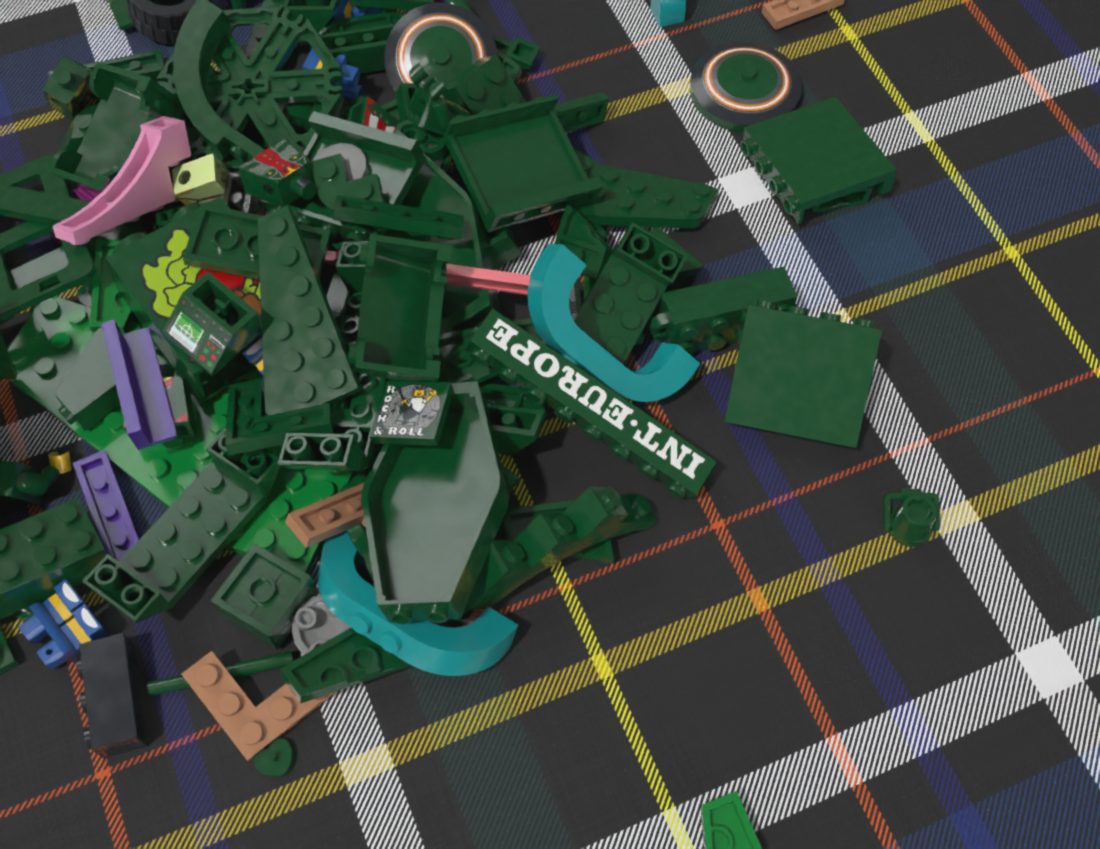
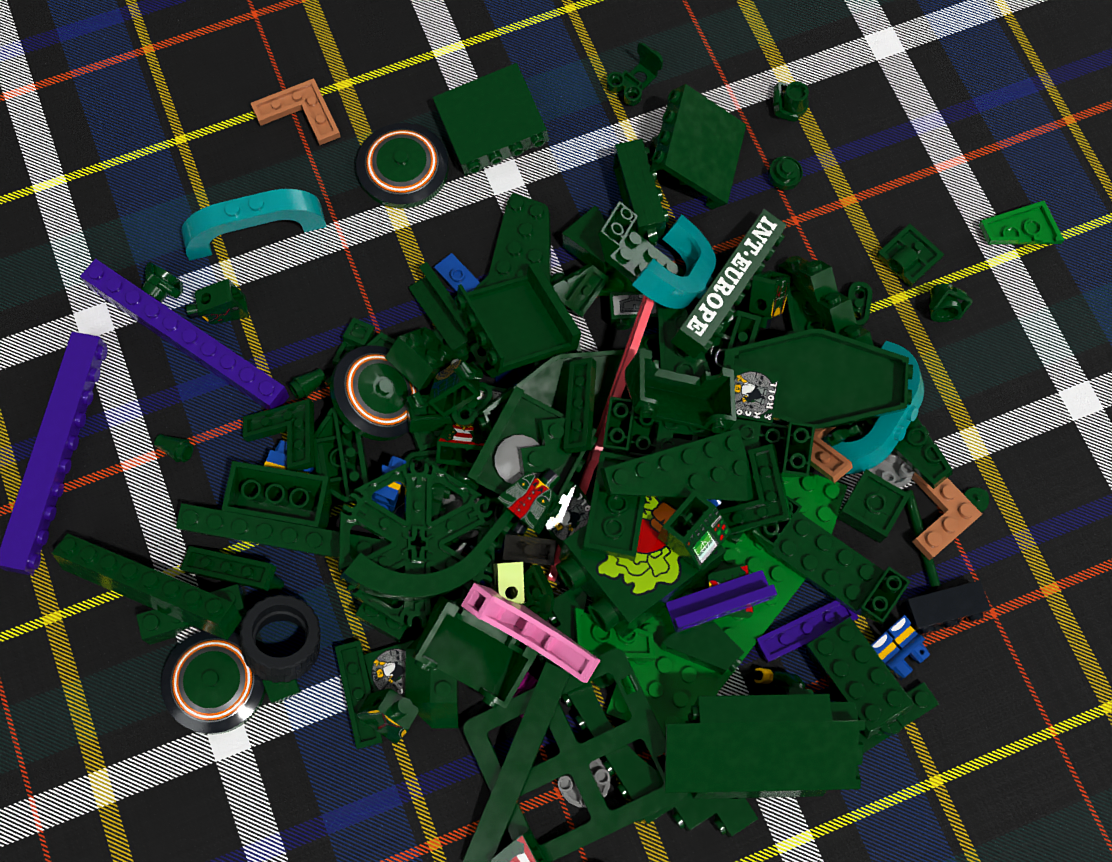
camera: 90 degrees left, 10 degrees up
none -> blue plate [434,253,480,294]
none -> dark green piece [606,43,663,106]
none -> dark green torso [749,270,792,328]
none -> dark green plate [768,156,803,190]
none -> dark green plate [847,282,873,327]
none -> dark green plate [876,224,944,287]
none -> dark green piece [929,284,973,322]

